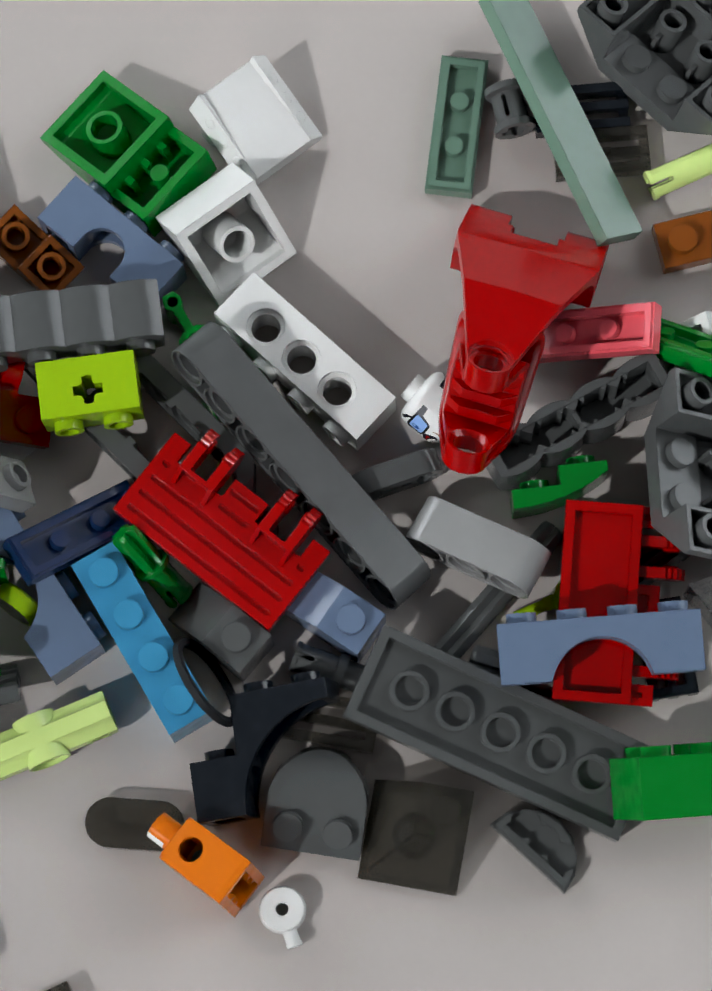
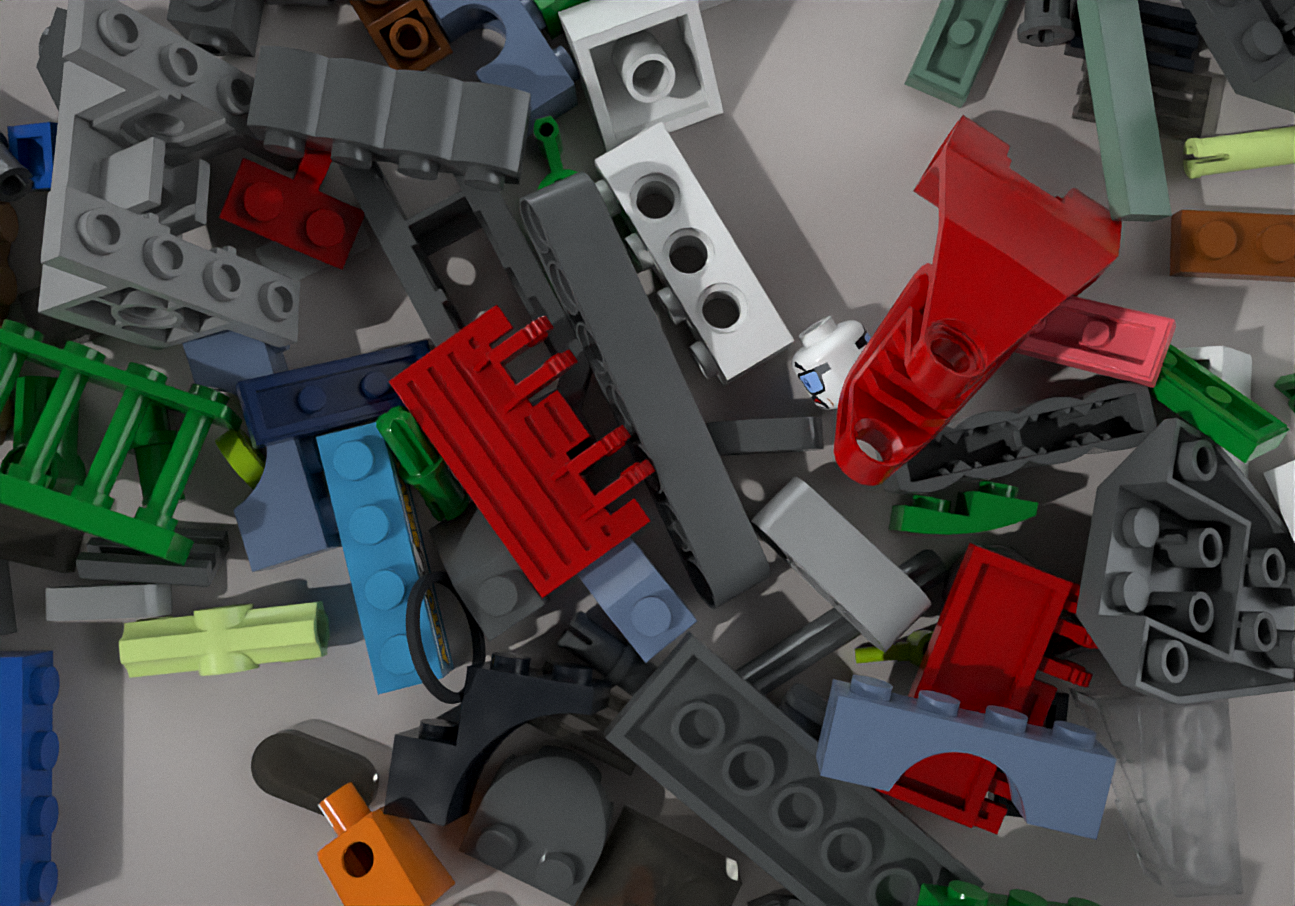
camera: 10 degrees right, 10 degrees up
lime brick [35,349,145,436] -> none

